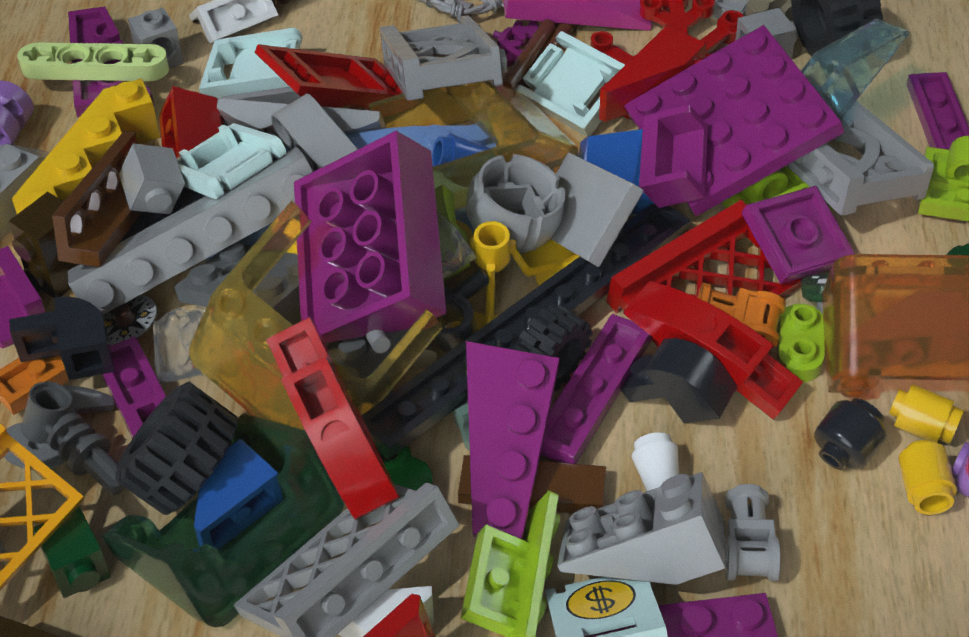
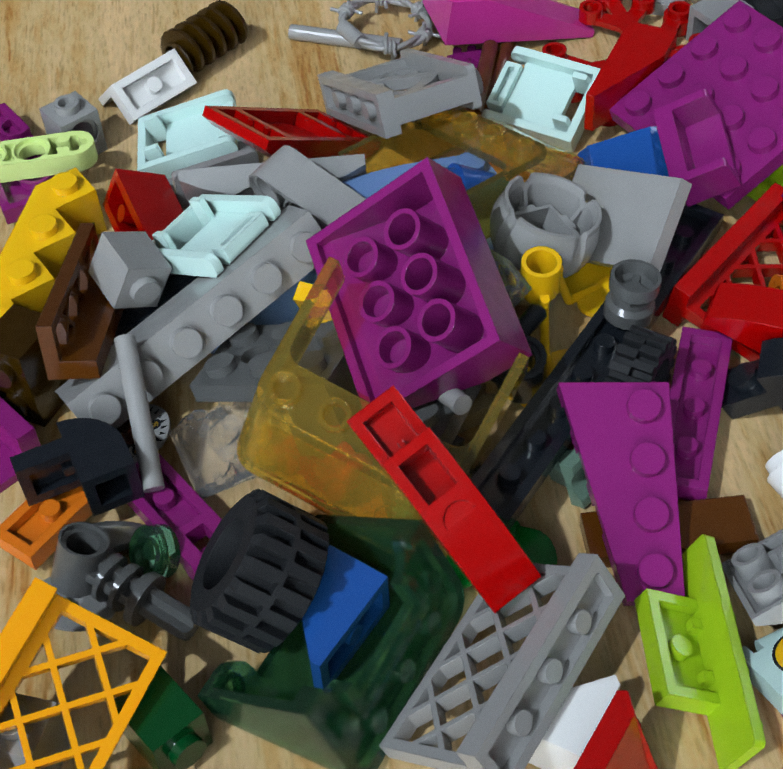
camera: 10 degrees left, 0 degrees up
none -> light grey bar [114,334,165,493]
none -> clear green tile [129,523,181,579]
none -> dark grey wheel [603,259,662,330]

